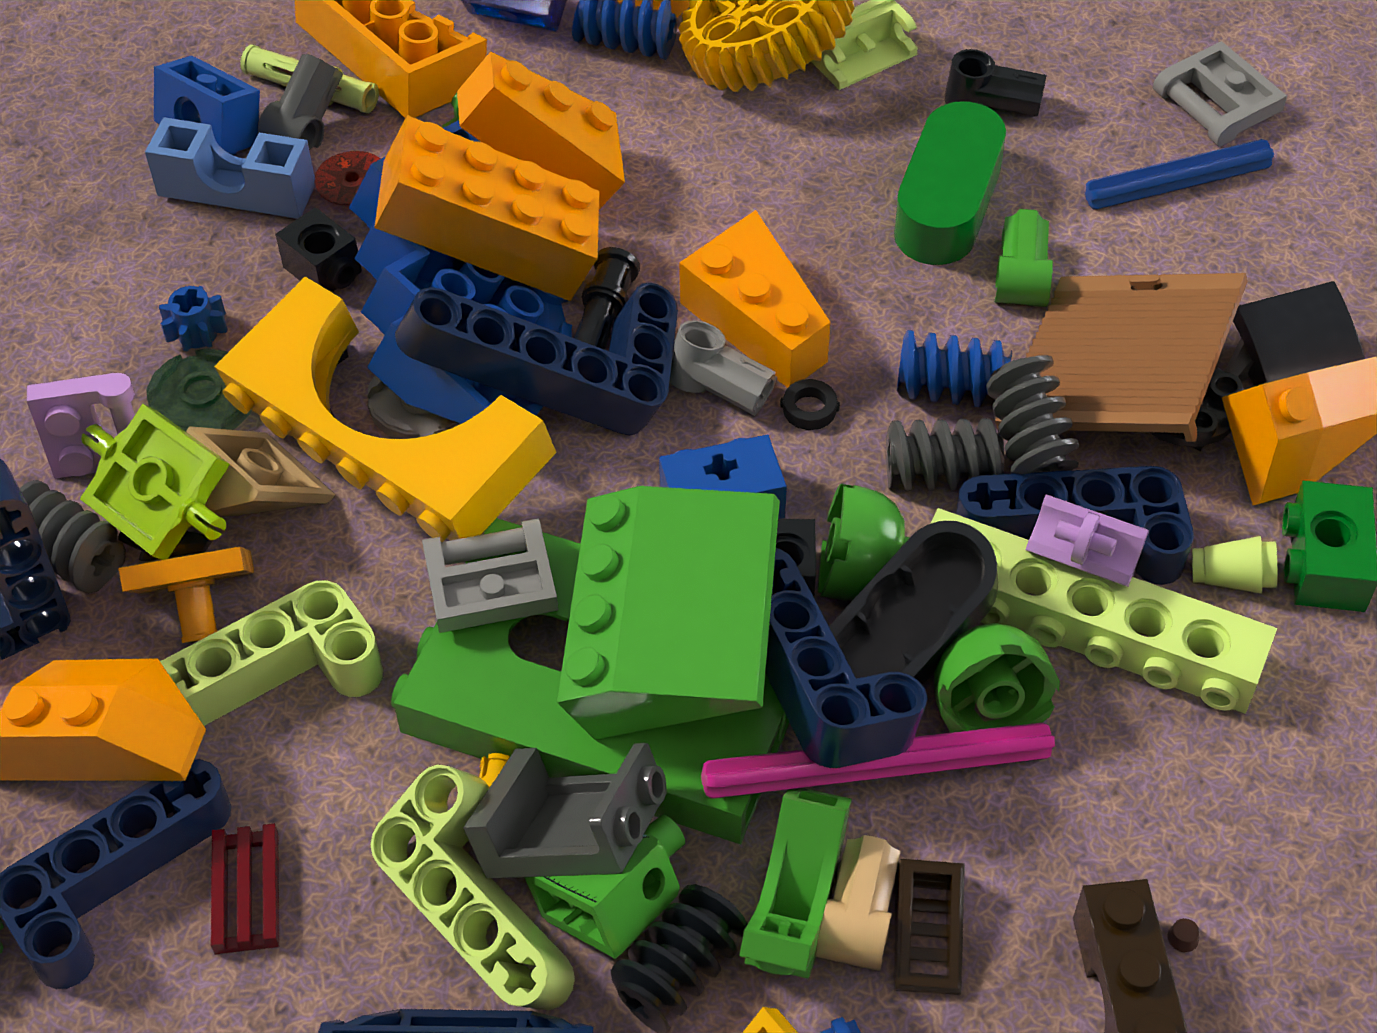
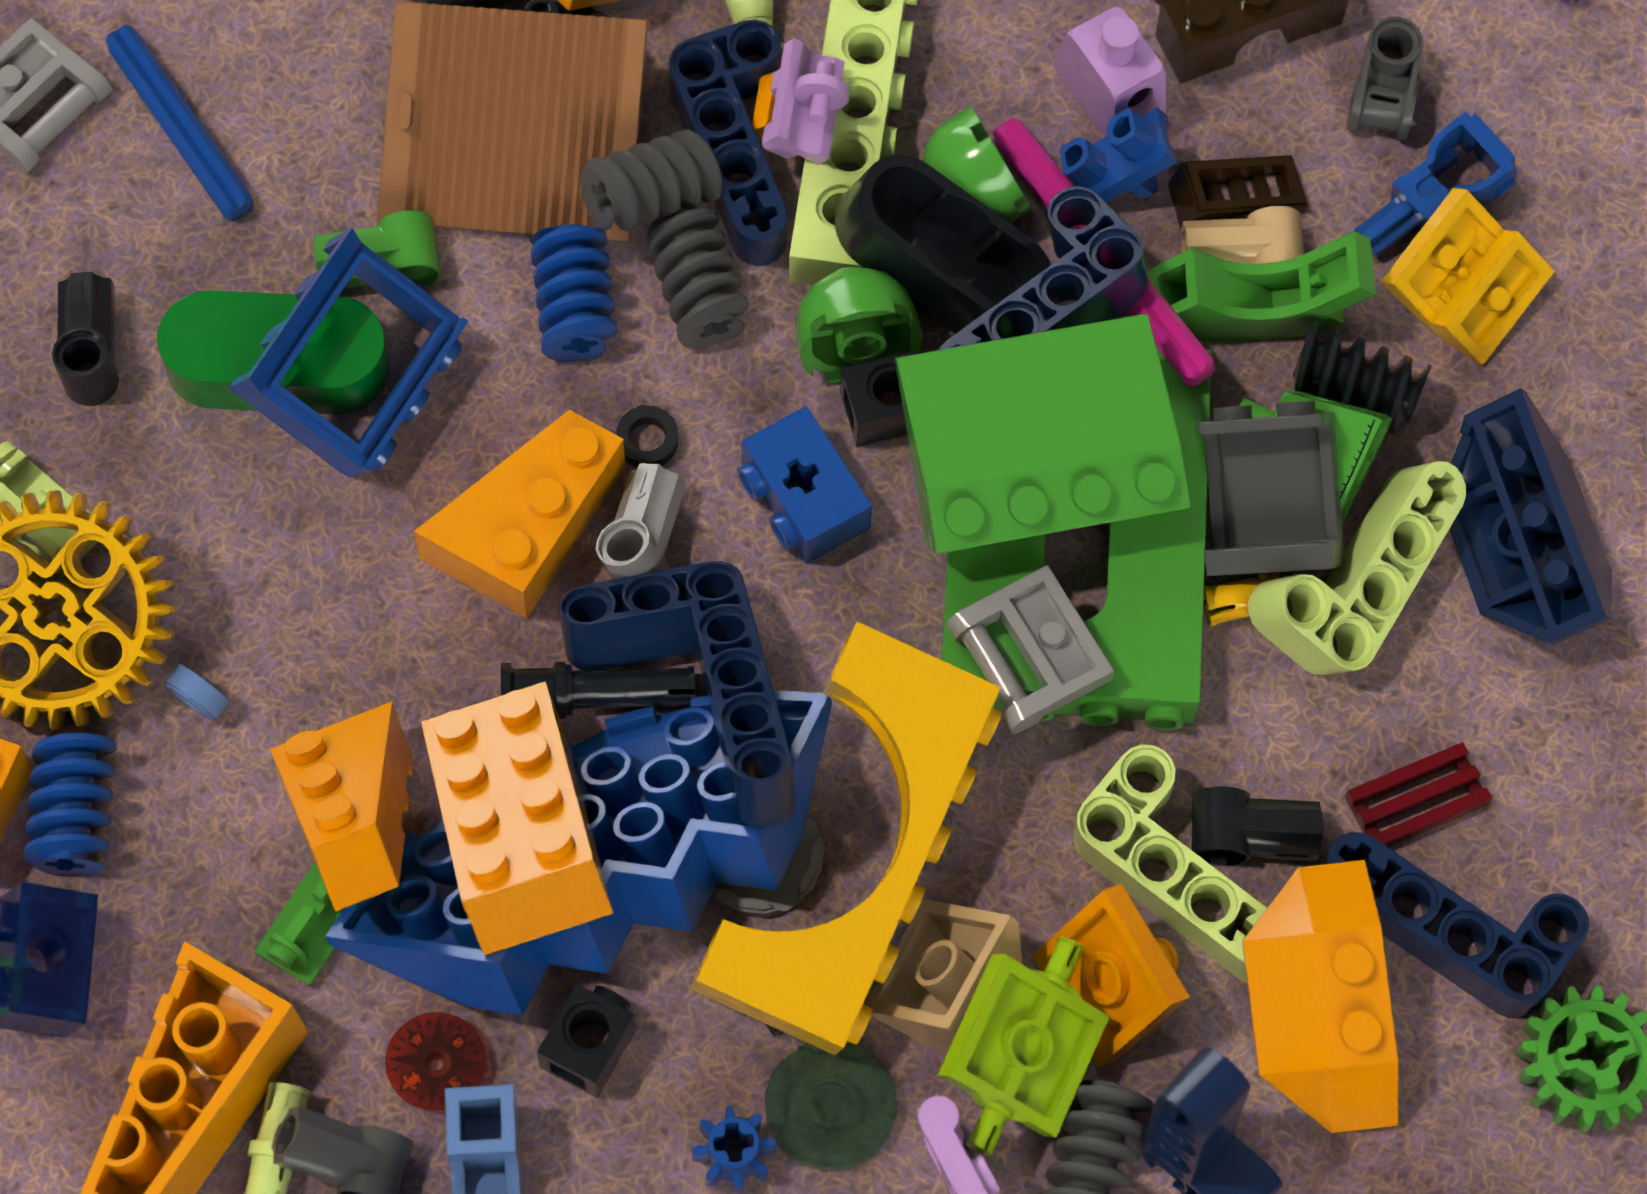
camera: 110 degrees left, 15 degrees up
none -> medium blue tile [164,663,230,721]
none -> blue window [228,228,468,478]
none -> lavender torso [1053,6,1166,137]
none -> blue hips [1060,107,1177,203]
none -> black piece [1192,786,1323,866]

